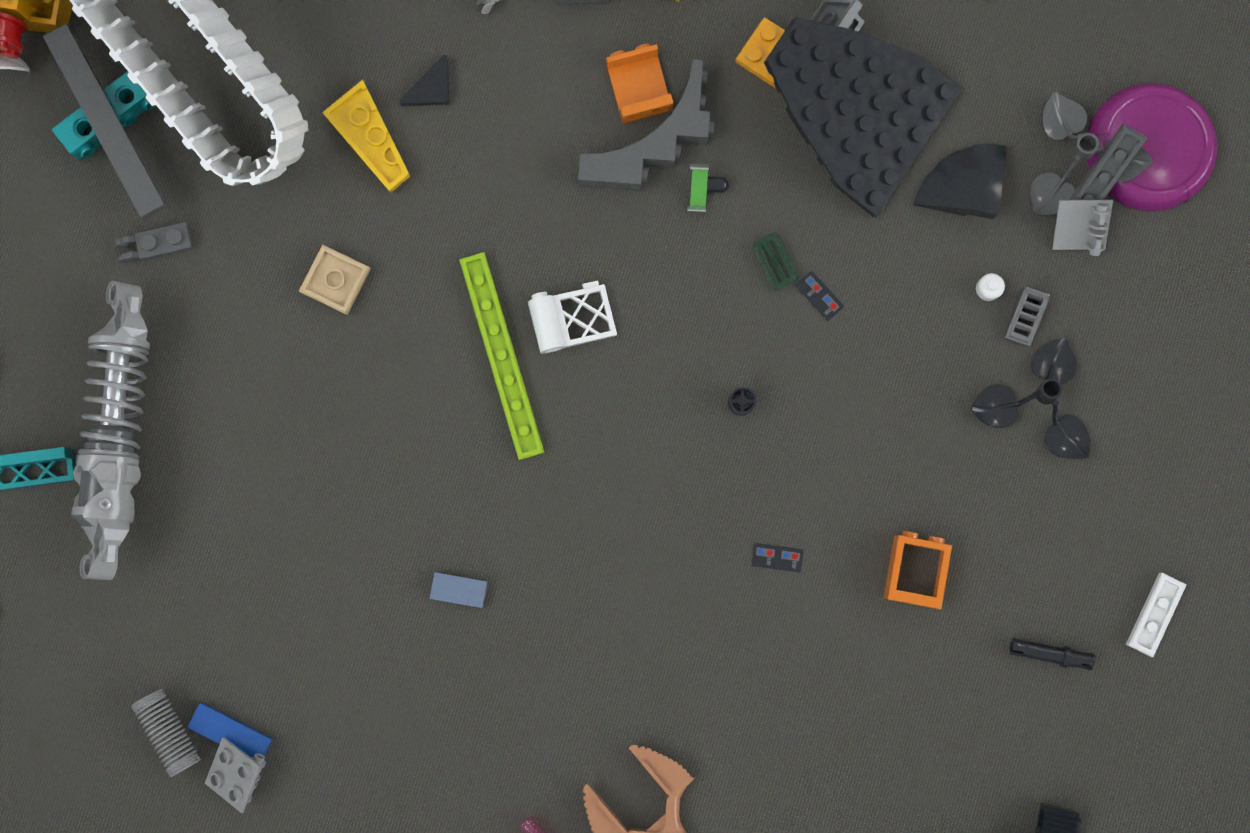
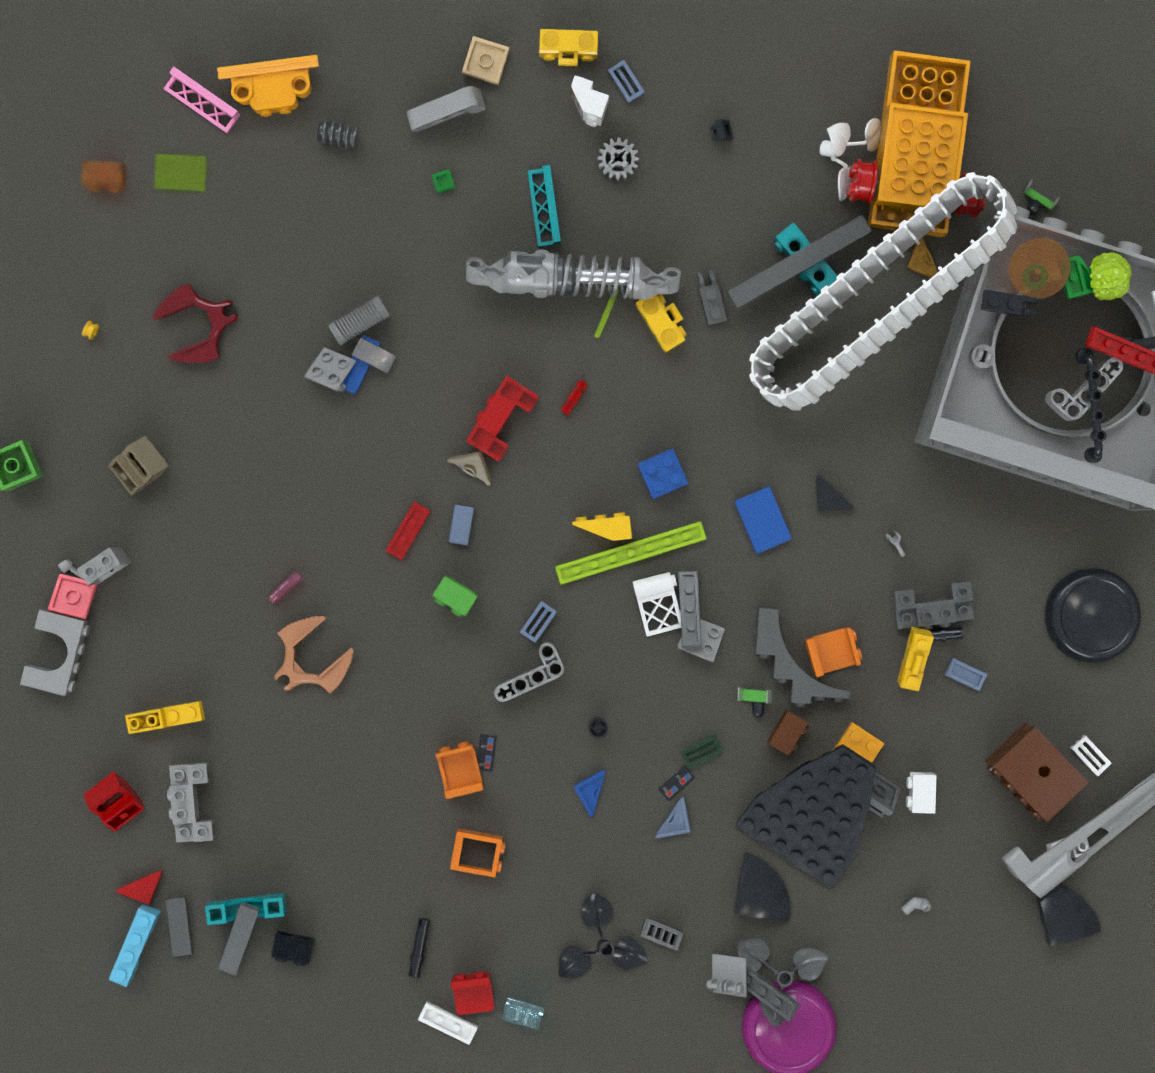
camera: 90 degrees right, 5 degrees up
tan plate [299,244,371,315] -> none
yellow wing [322,80,410,193] -> none
white piece [976,273,1005,301] -> none
none -> flat silver slope [352,338,396,373]
none -> red tile [385,501,431,560]
none -> bright green brick [432,575,479,617]
none -> orange panel [435,741,484,799]
none -> dark tan tile [447,451,492,486]
none -> red bracket [451,971,494,1015]
none -> red bracket [466,375,539,462]
none -> light grey beam [494,642,564,702]
none -> clear light blue brick [501,997,545,1030]
none -> sand blue tile [520,601,557,643]
none -> red axle [561,380,588,415]
none -> yellow slope [572,512,632,541]
none -> blue tile [573,769,606,817]
none -> lime piece [594,291,618,338]
none -> yellow piece [635,294,686,353]
none -> blue brick [637,448,688,499]
none -> sand blue tile [655,796,691,839]
none -> light grey hinge [677,619,725,662]
none -> tile [678,571,702,648]
none -> blue tile [734,486,792,554]
none -> reddish brown brick [767,709,808,756]

